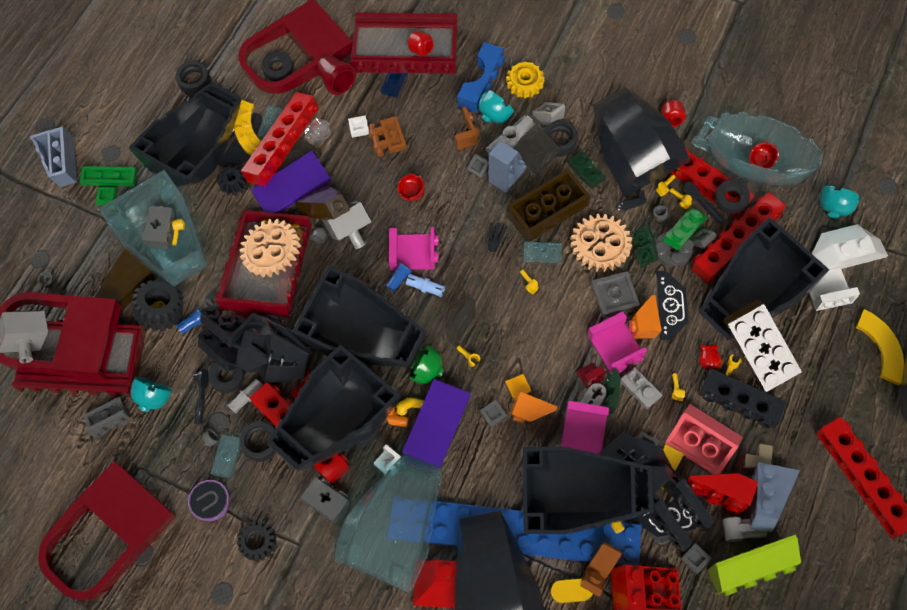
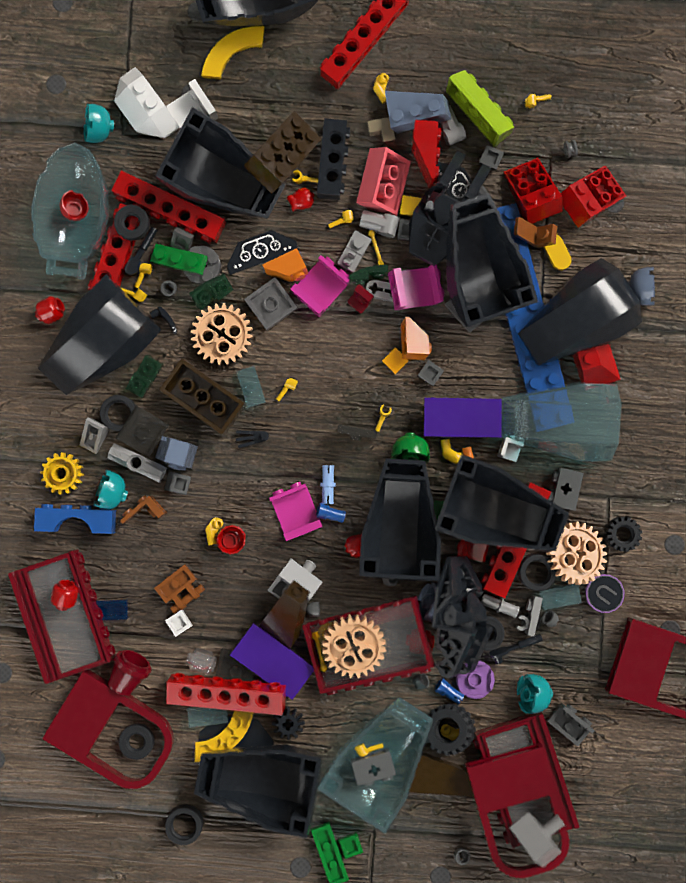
camera: 115 degrees left, 20 degrees up
none -> yellow arm [205,518,223,545]
none -> light grey piece [359,210,400,238]
none -> yellow hinge [368,230,384,268]
none -> yellow arm [373,73,389,104]
none -> medium lavender tile [456,660,495,699]
none -> light grey plate [516,595,543,636]
none -> light nougat gear [546,522,607,585]

